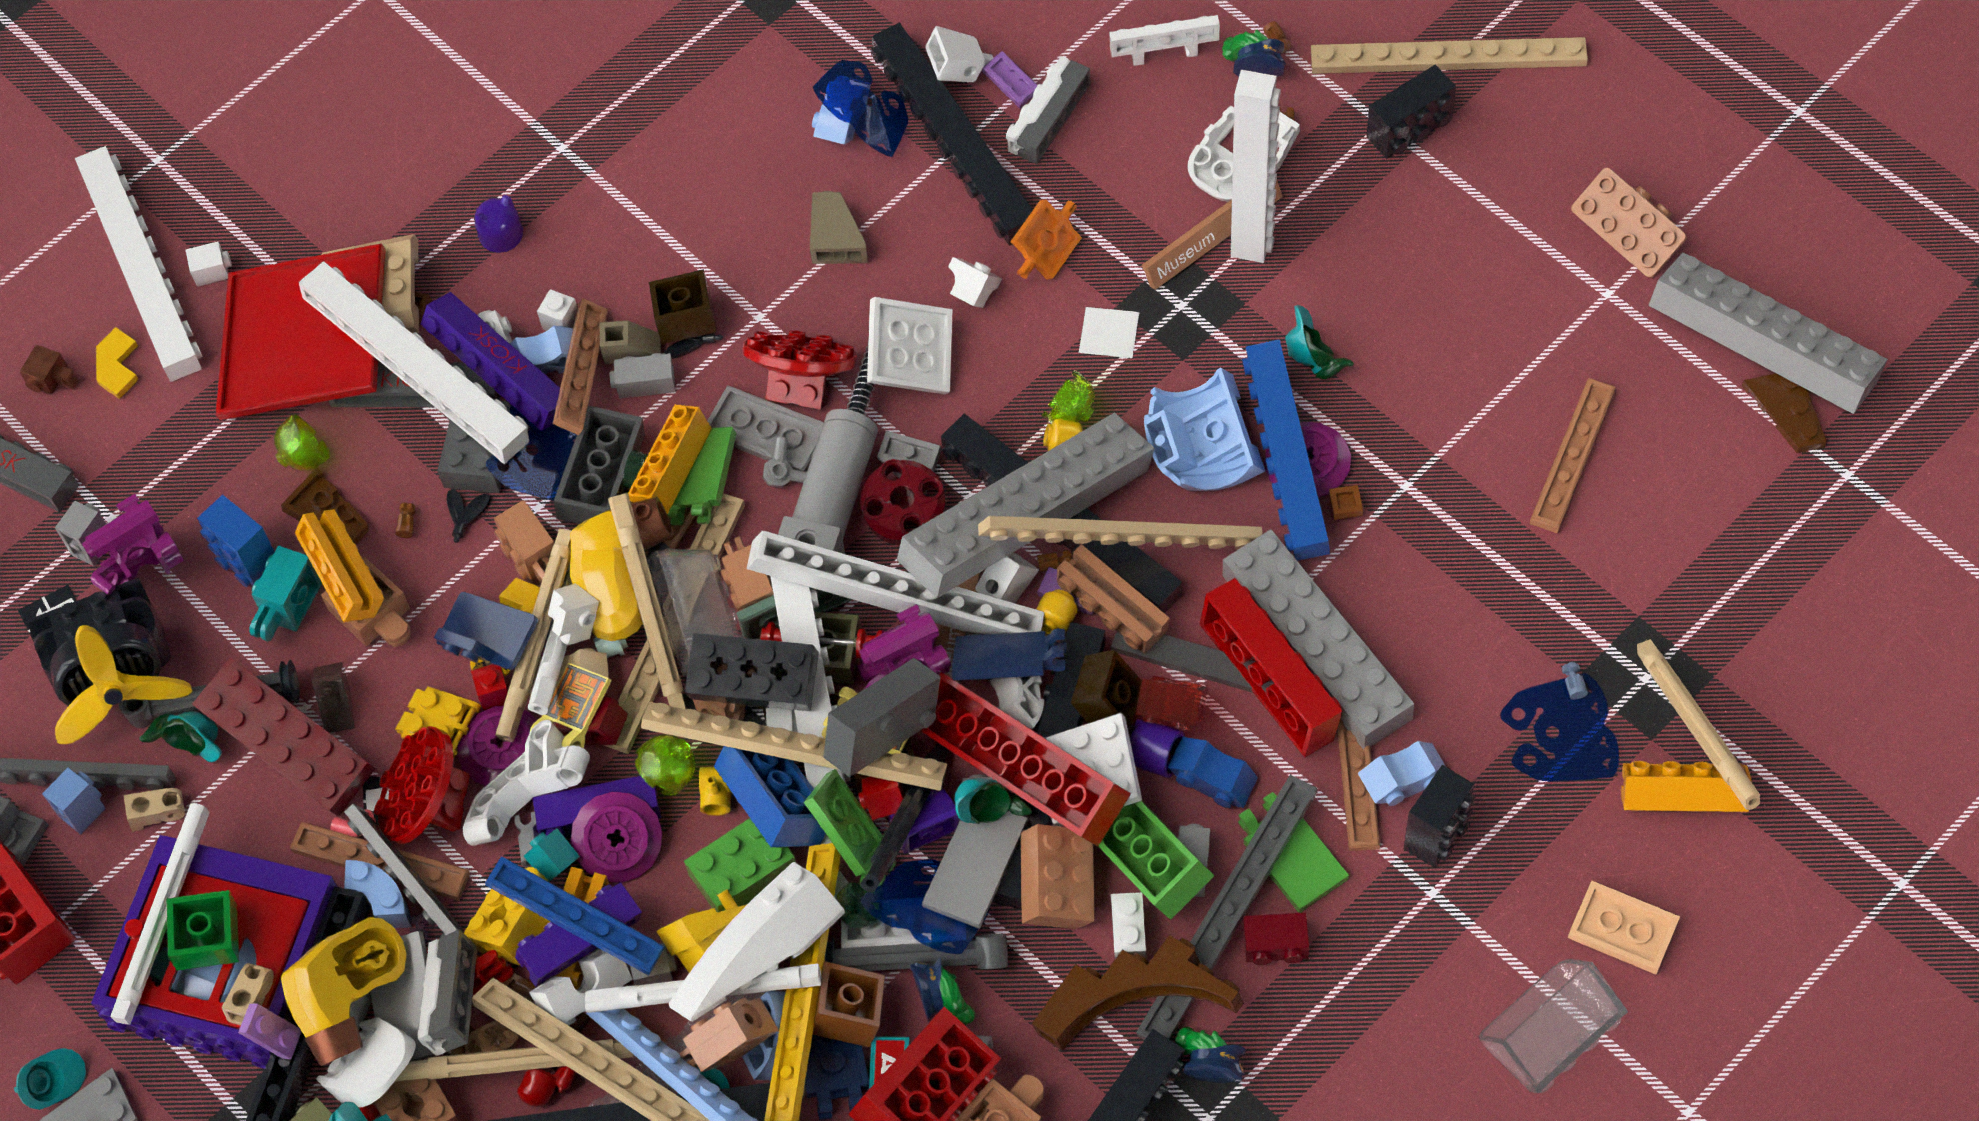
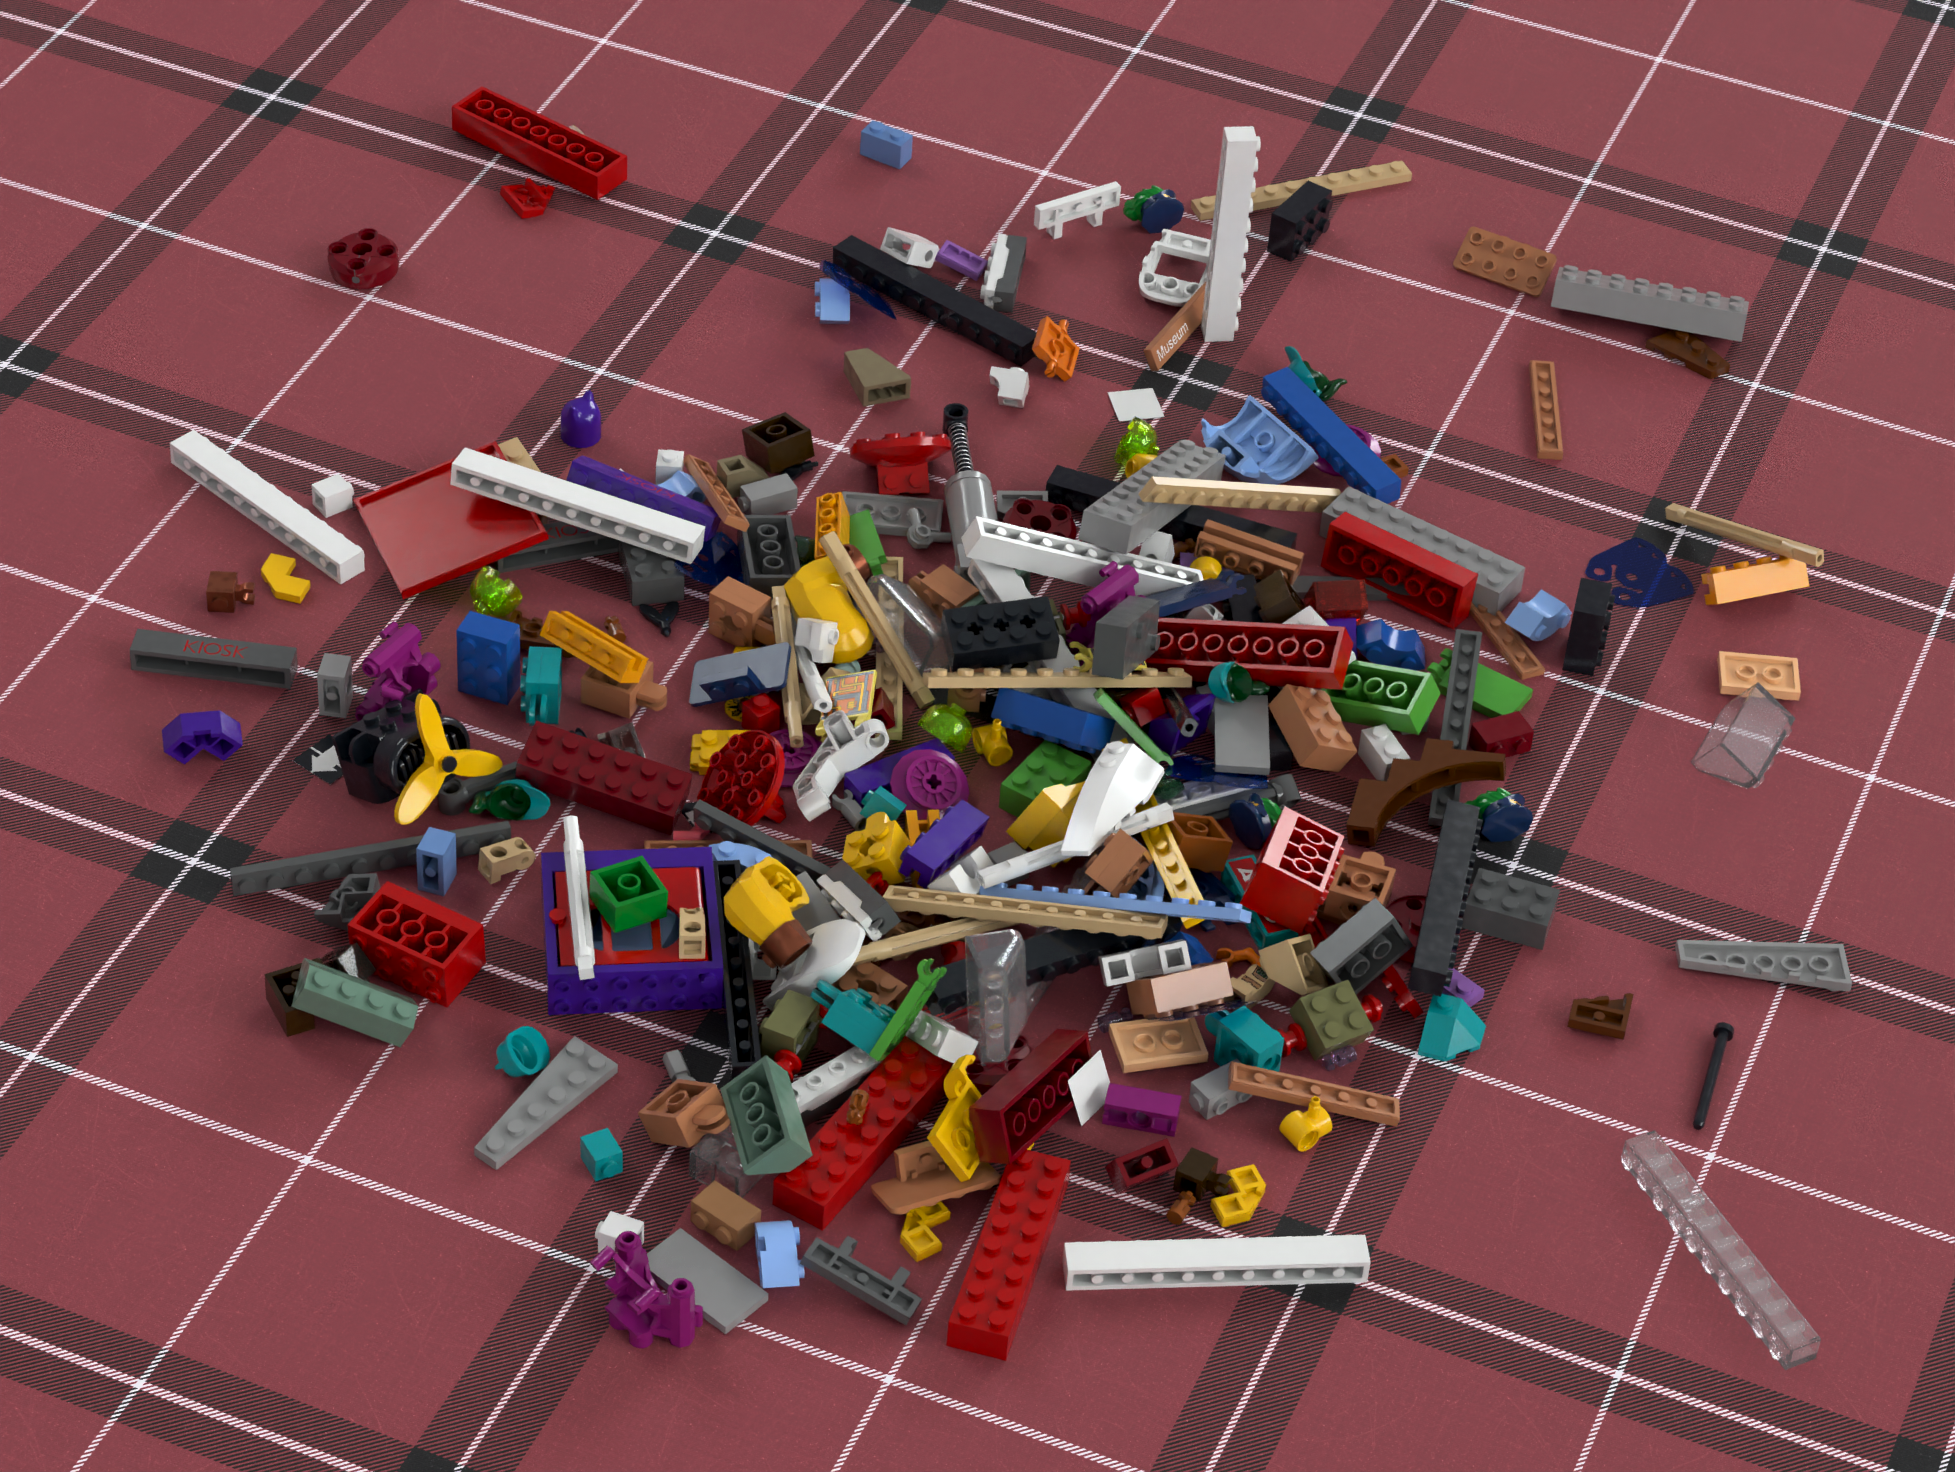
camera: 30 degrees left, 20 degrees down
medium lavender plate [238,1004,302,1059] -> none
blue tile [485,856,665,976] -> none
white plate [867,297,952,394] -> none
sand blue piece [1562,662,1588,699] -> none

